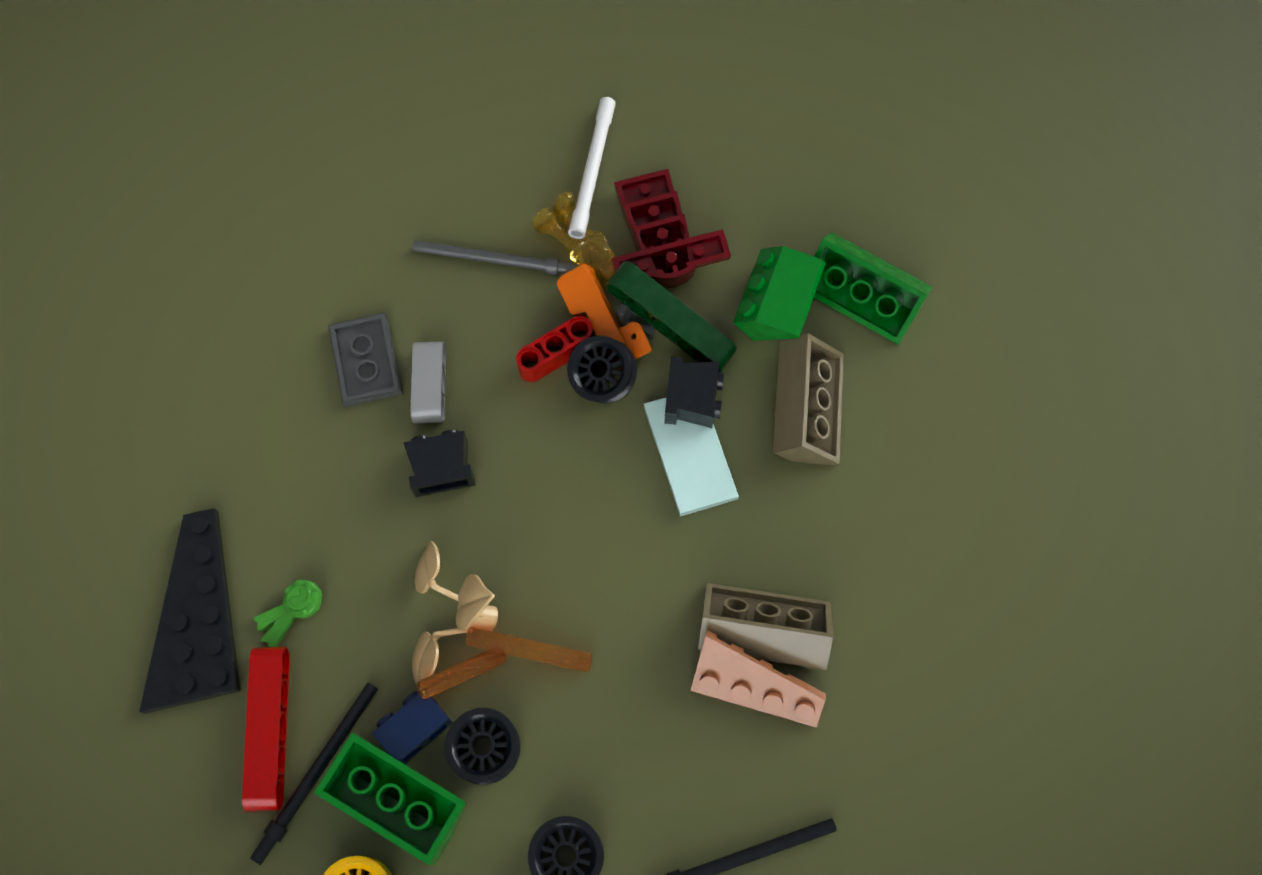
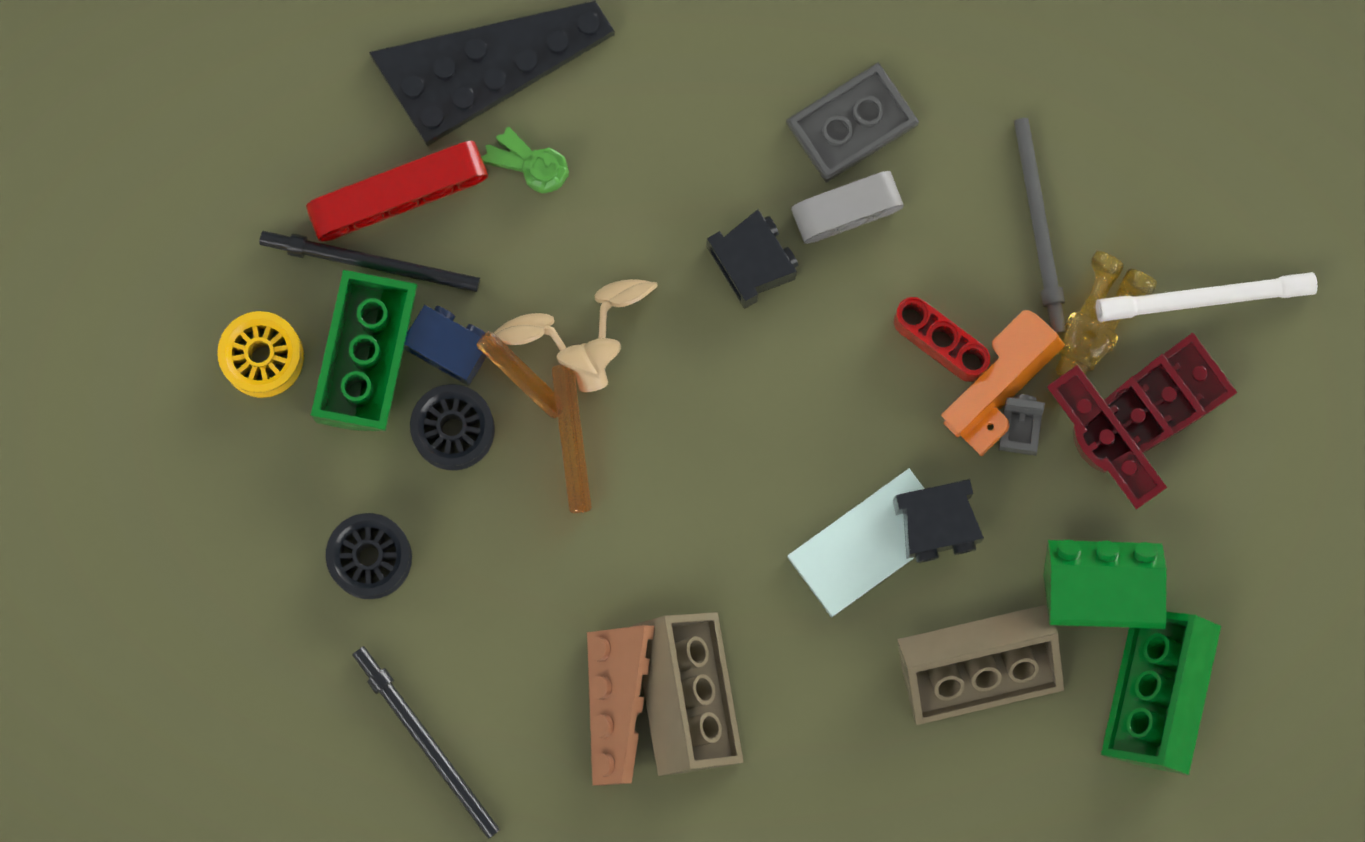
camera: 70 degrees right, 10 degrees up
black wheel [567,336,637,403] -> none
dark green beam [606,261,737,372] -> none

